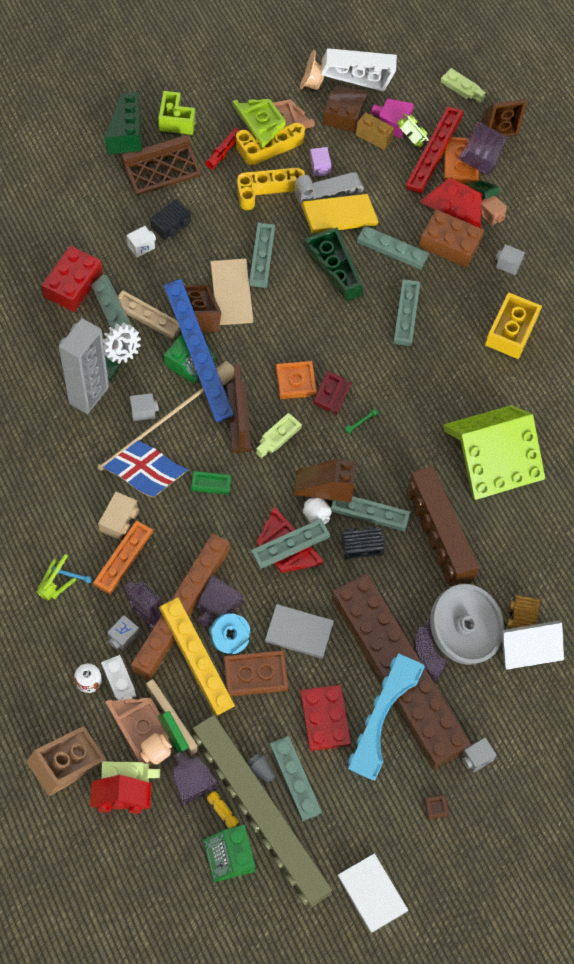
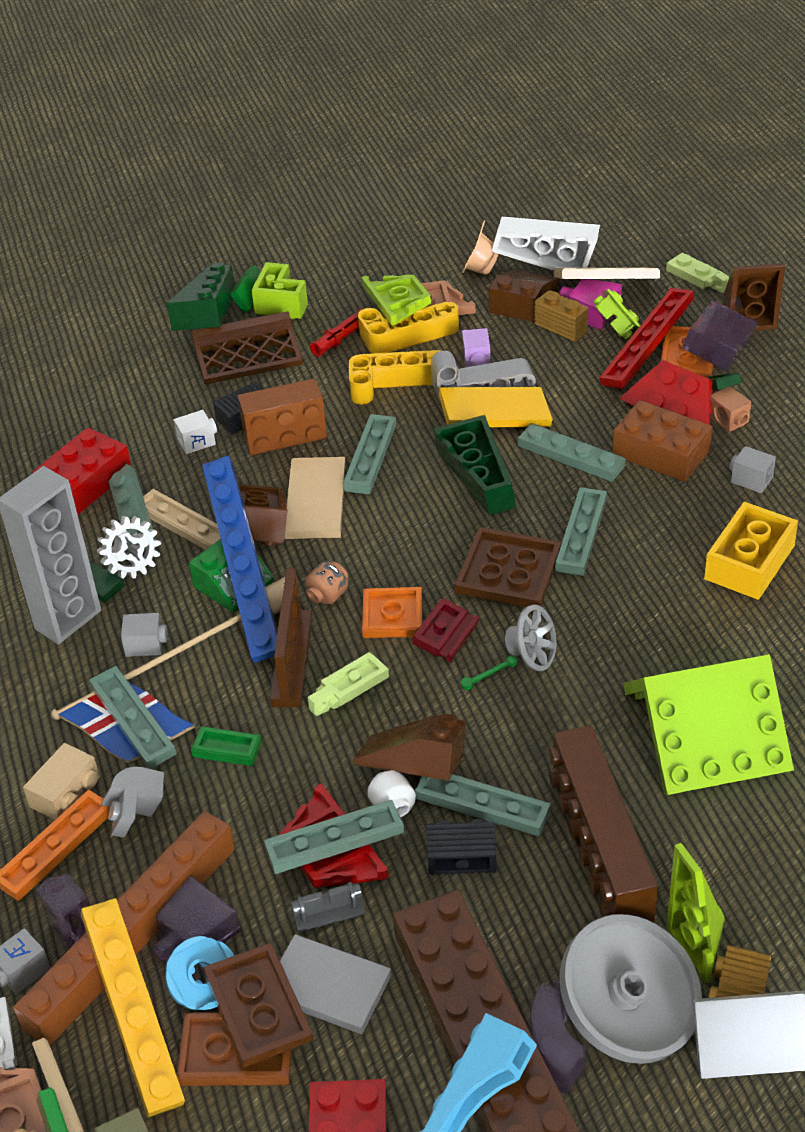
camera: 15 degrees right, 20 degrees down
none -> sand green plate [89,666,177,769]
none -> light grey brick [101,767,164,838]
none -> reddish brown plate [203,943,313,1068]
none -> green tile [230,265,261,313]
none -> dark orange brick [237,378,327,455]
none -> dark grey hinge [290,882,366,932]
none -> nougat head [305,561,348,605]
none -> reddish brown plate [454,527,562,607]
none -> light grey wheel [505,605,557,671]
none -> tile [554,267,660,279]
none -> lime wedge [666,843,725,984]

